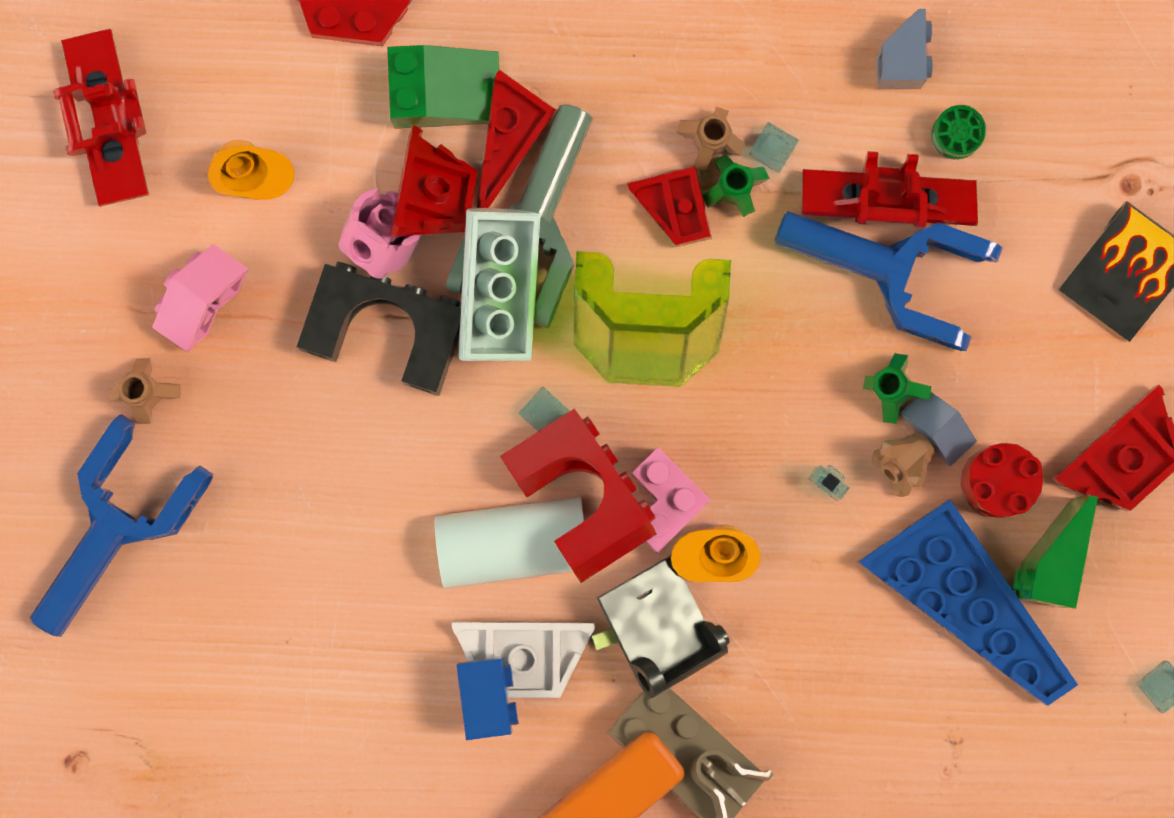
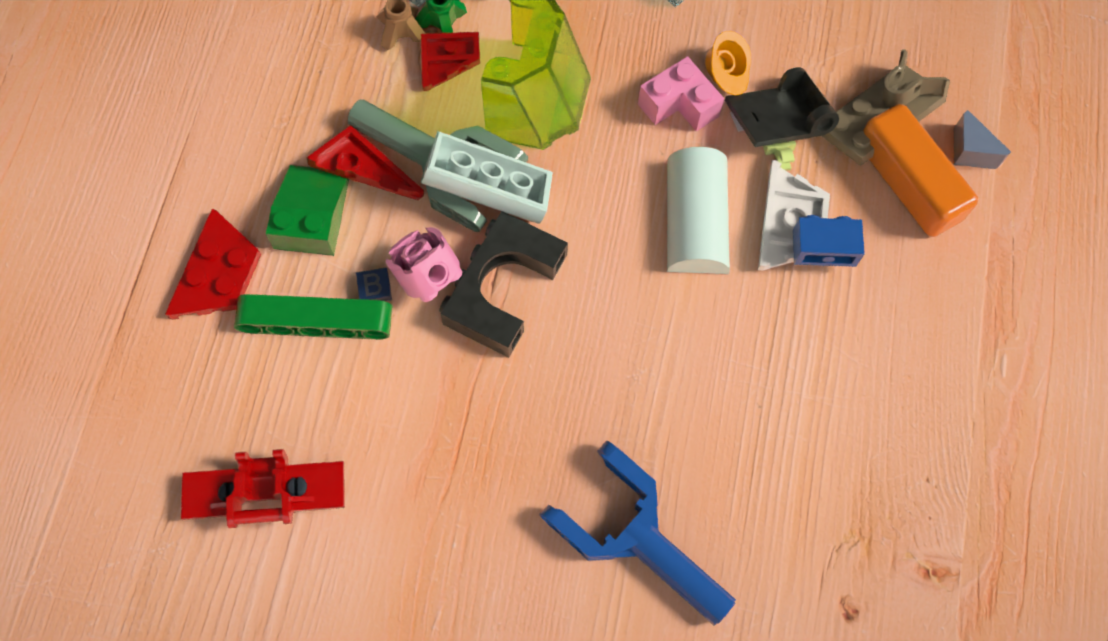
camera: 85 degrees left, 15 degrees down
medium nougat rock [110,358,180,424] -> none
bright pink brick [152,244,248,353] -> none
light orange piece [208,139,295,200] -> none
red wing [390,125,477,236] -> none
red arch [500,408,657,583] -> none
clear light blue plate [518,387,570,431] -> none
none -> green beam [234,294,393,340]
none -> dark blue tile [356,268,392,301]

